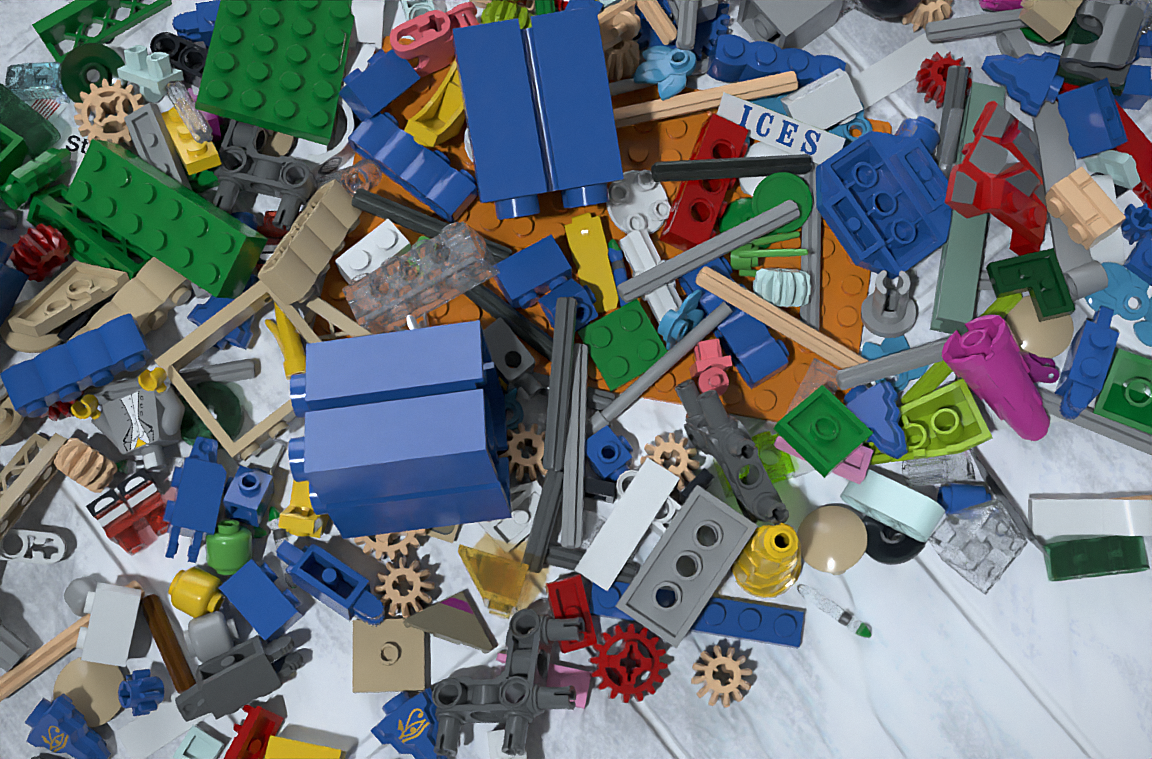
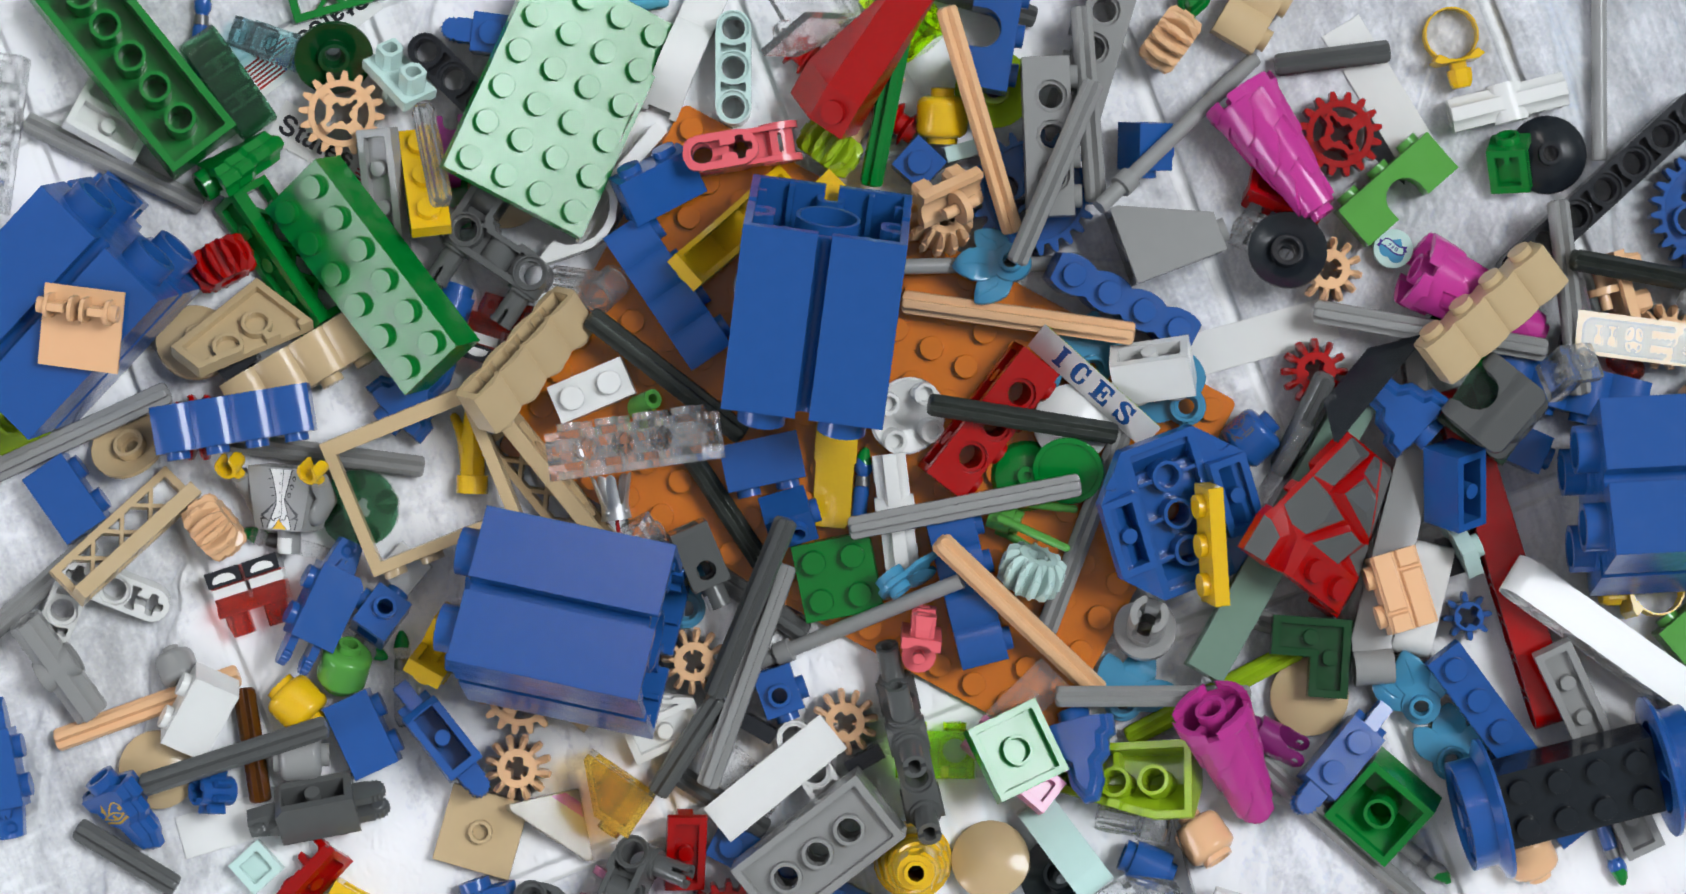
camera: 20 degrees right, 15 degrees up
none -> dark grey axle [139,716,330,796]
none -> light nougat head [1175,808,1234,869]
none -> yellow plate [1191,482,1230,607]
none -> black sticker [1324,335,1420,443]

